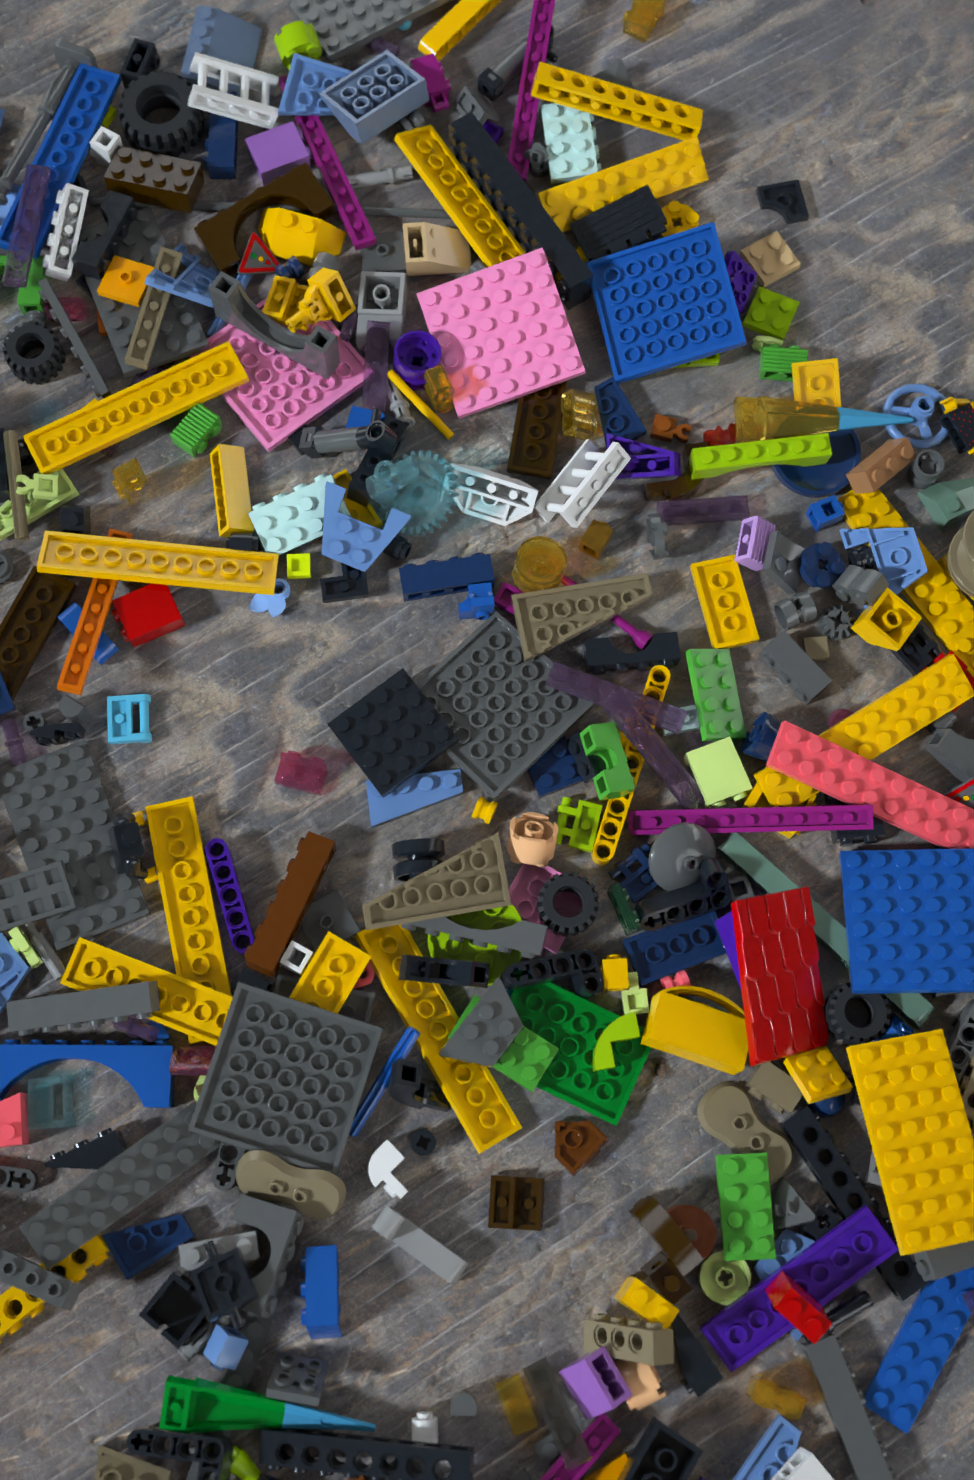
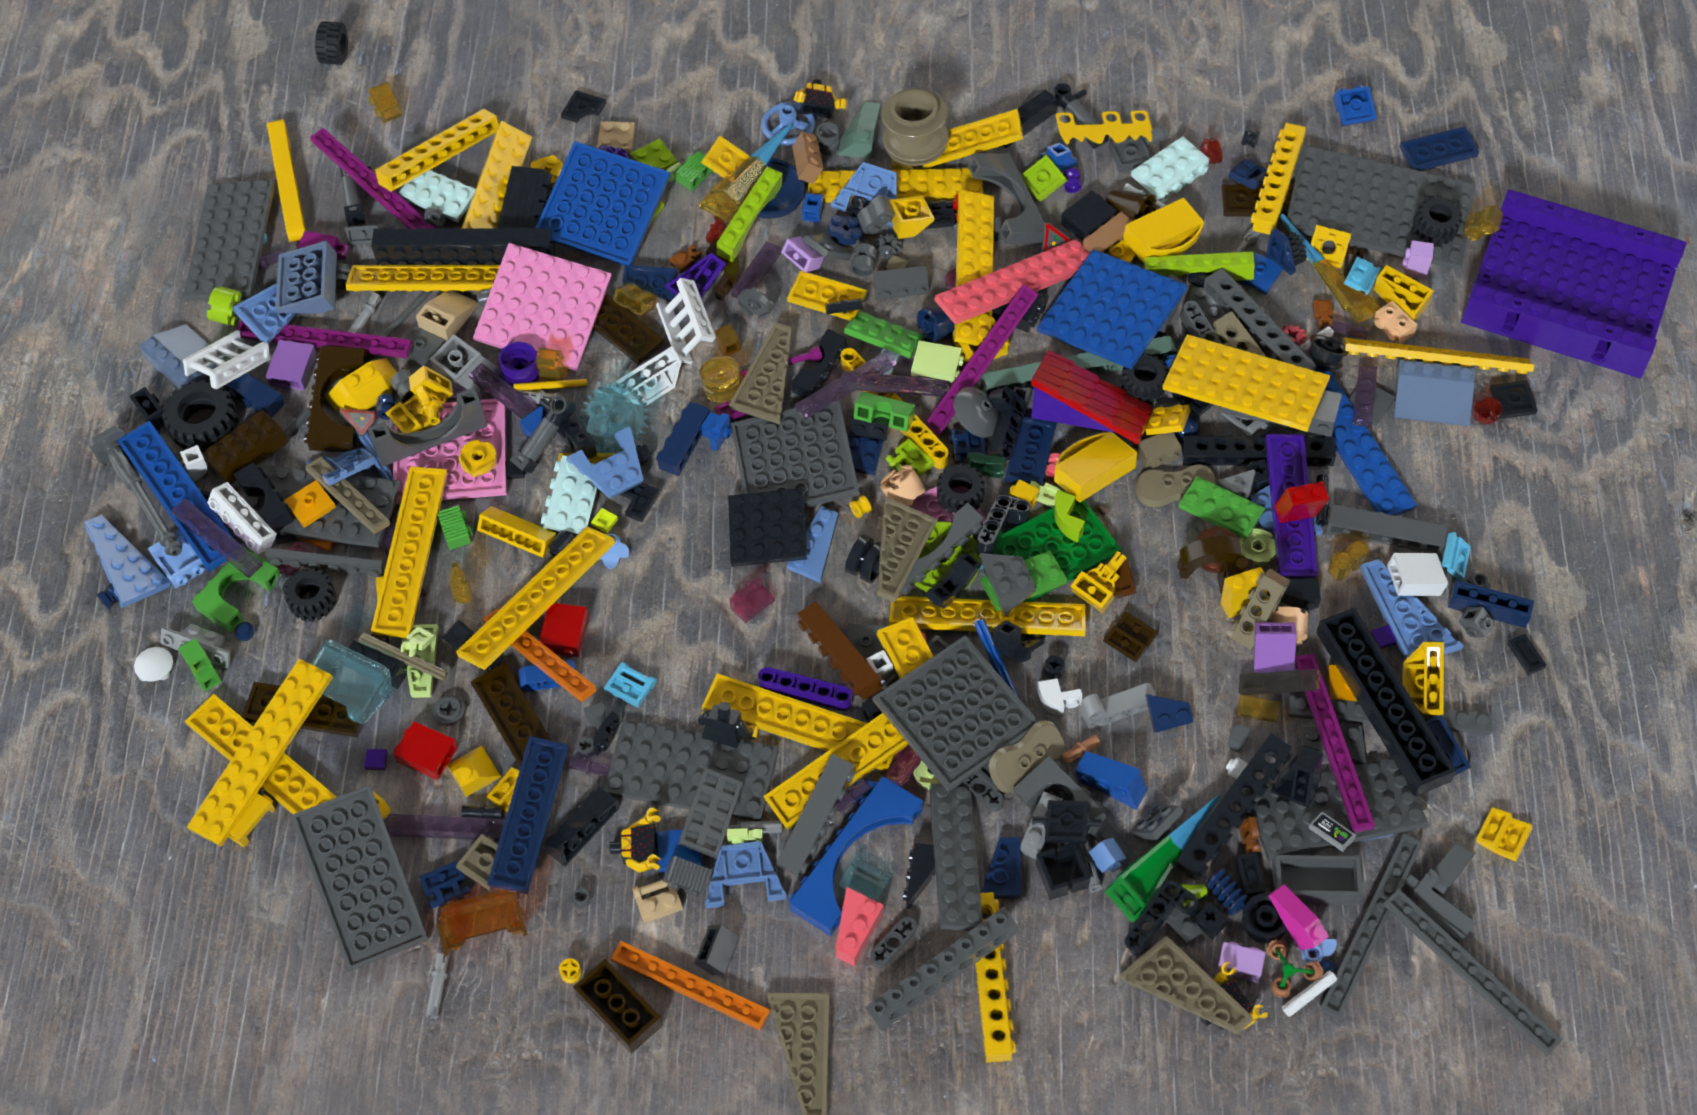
camera: 50 degrees left, 15 degrees down
none -> yellow plate [459,440,497,477]
none -> black pin [825,298,863,315]
none -> nougat axle [1062,735,1101,764]
none -> yellow brick [1070,551,1127,614]
none -> dark blue wing [1145,694,1193,733]

